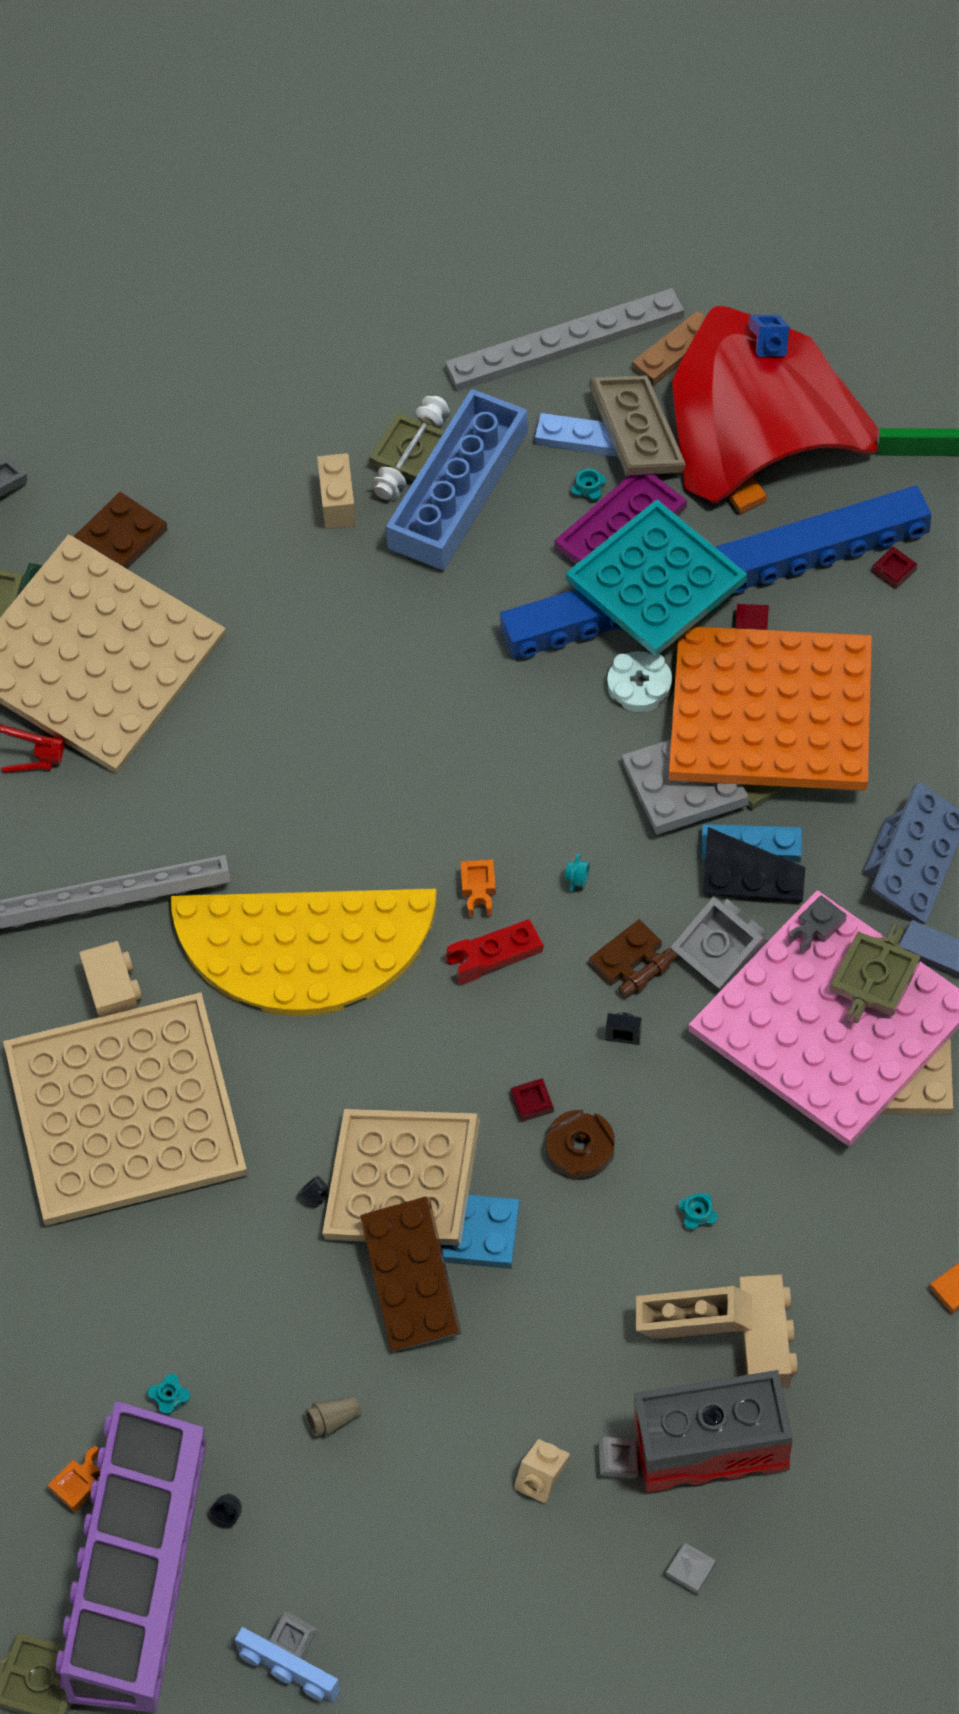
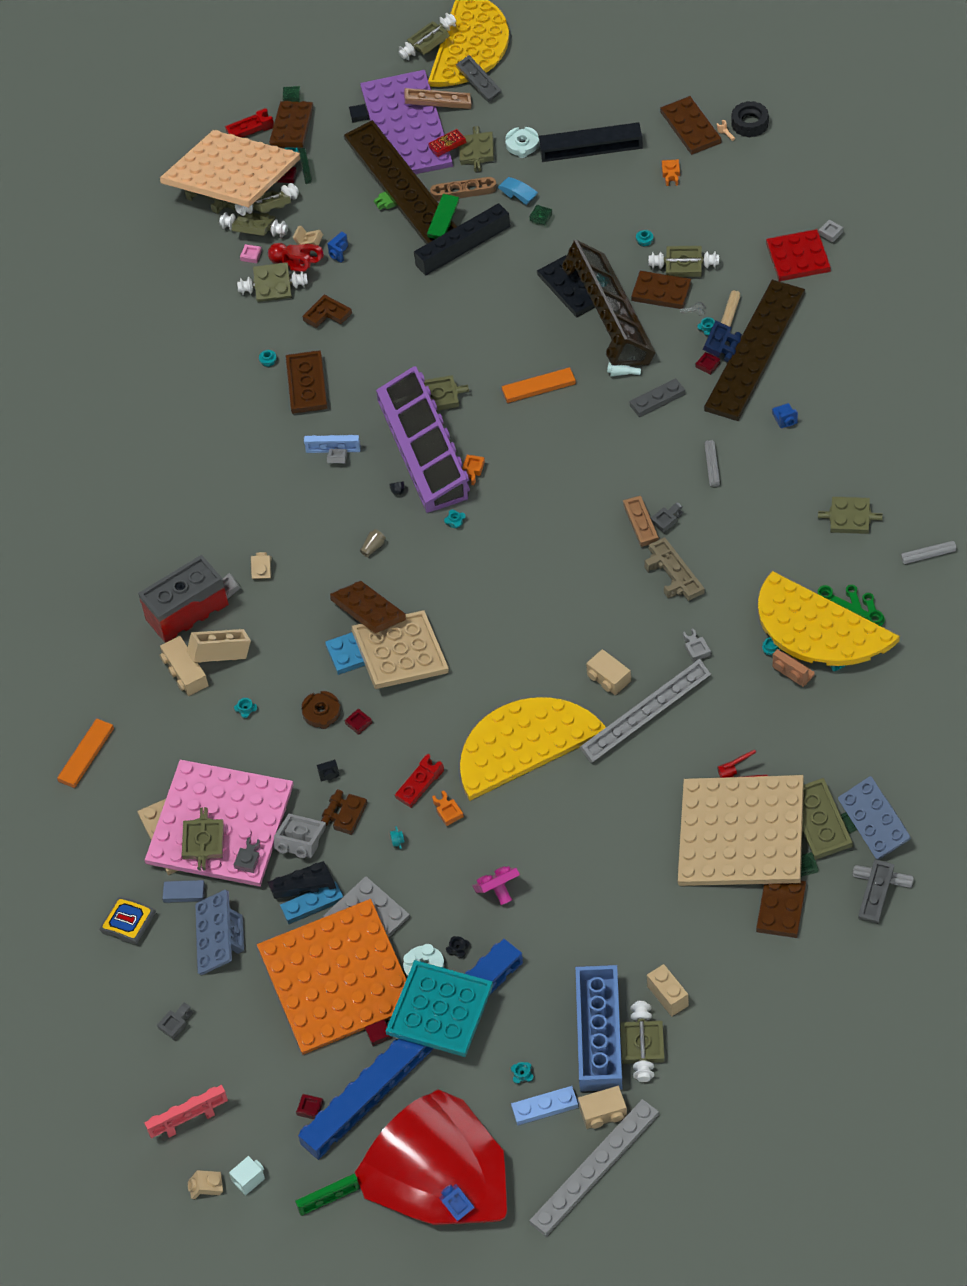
camera: 155 degrees right, 5 degrees down
tan plate [3,992,248,1226] -> none
black hinge [298,1175,329,1206] -> none
magenta plate [554,474,687,564] -> none
dark tan tile [589,376,686,475] -> none
medium nougat plate [632,311,706,386] -> none
light grey tile [666,1542,716,1595] -> none
none -> black plate [446,936,470,958]
none -> dark pink plate [472,866,520,905]
none -> tan brick [578,1085,627,1129]

